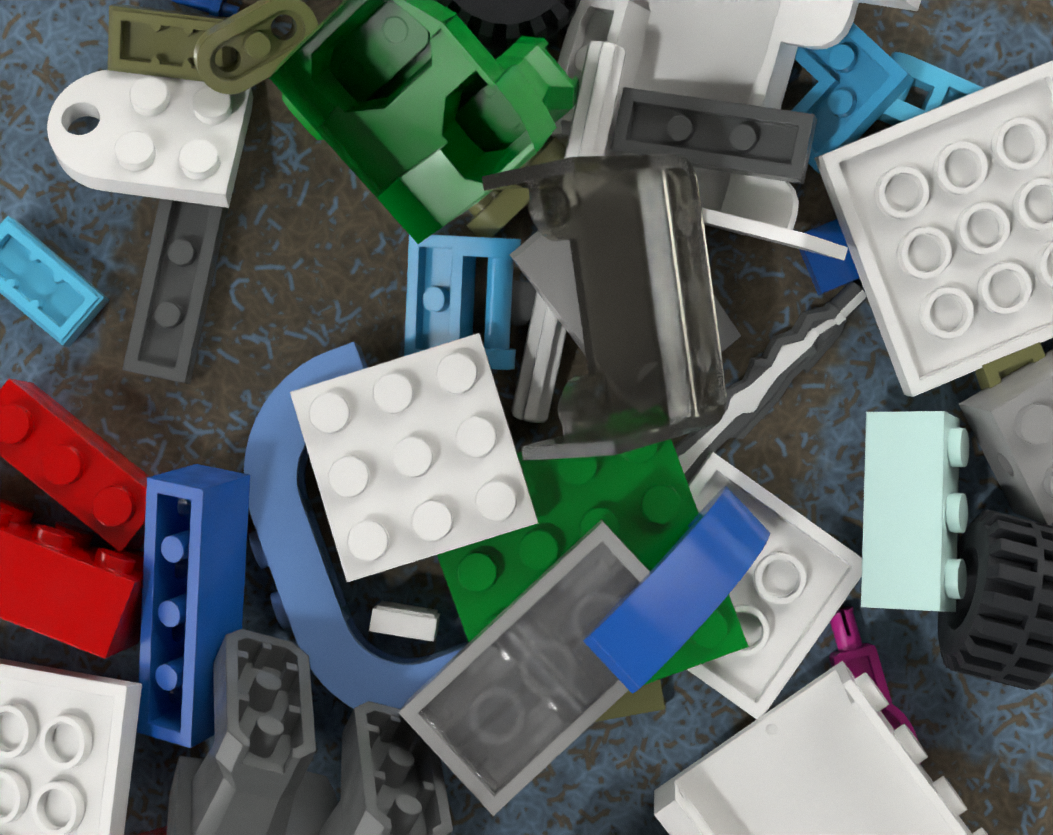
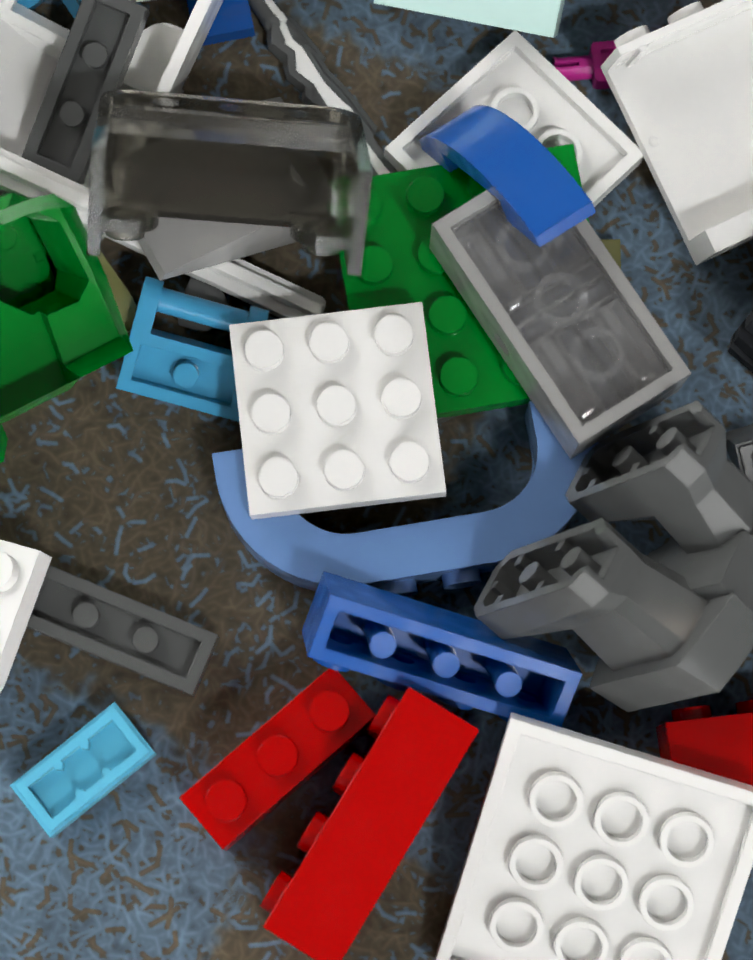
camera: 85 degrees left, 10 degrees down
white tile [369,601,441,642] -> none

